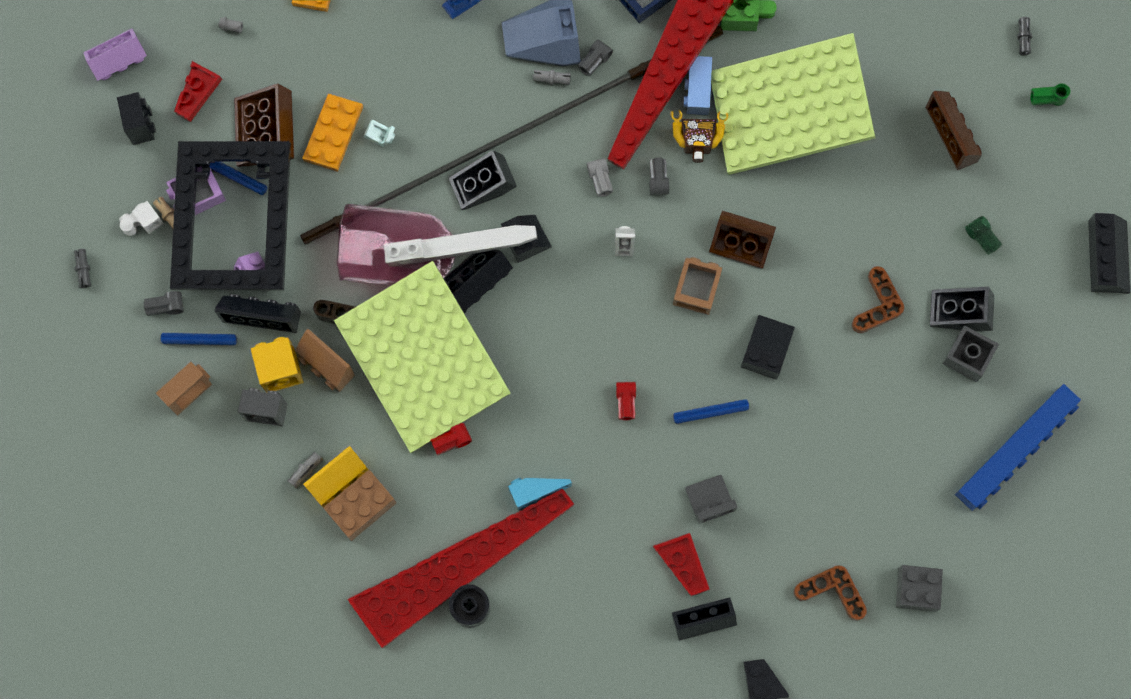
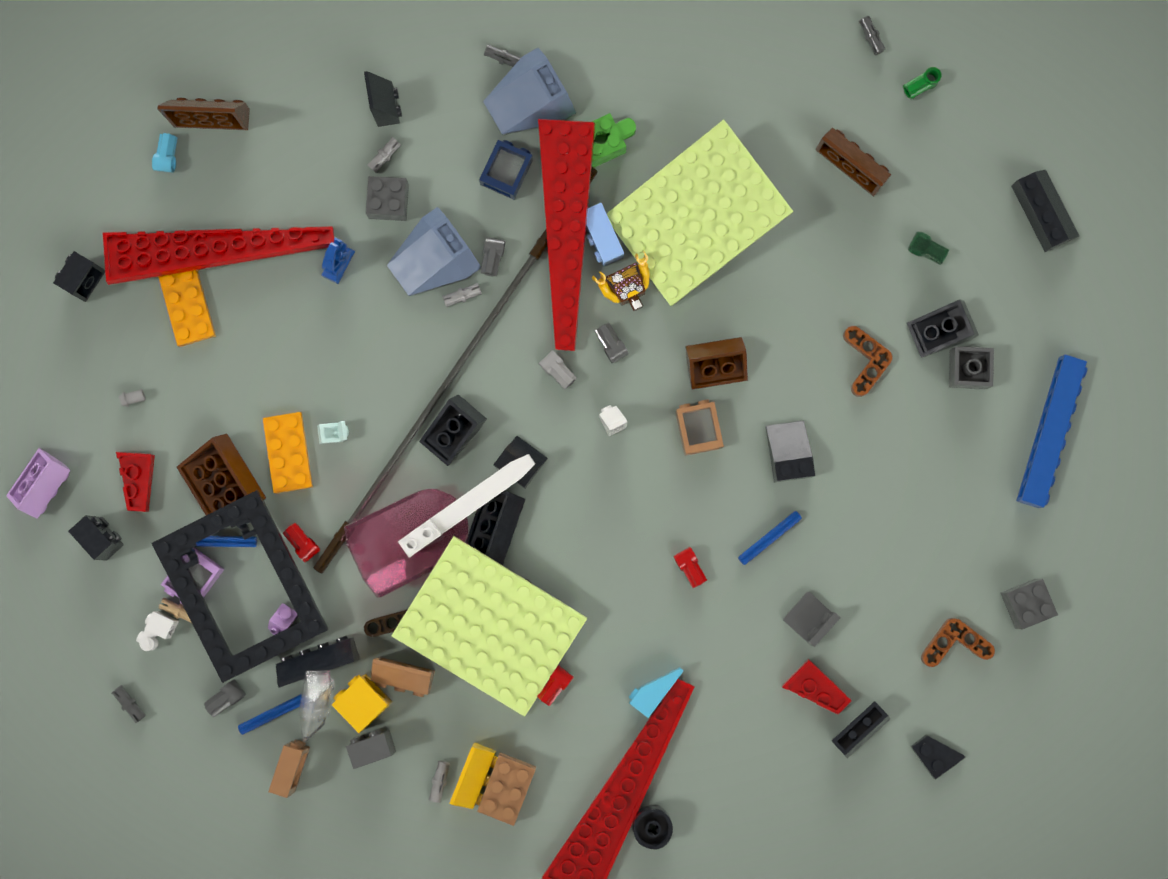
camera: 30 degrees left, 10 degrees up
none -> red piece [282,523,321,563]
none -> clear slope [299,670,335,741]

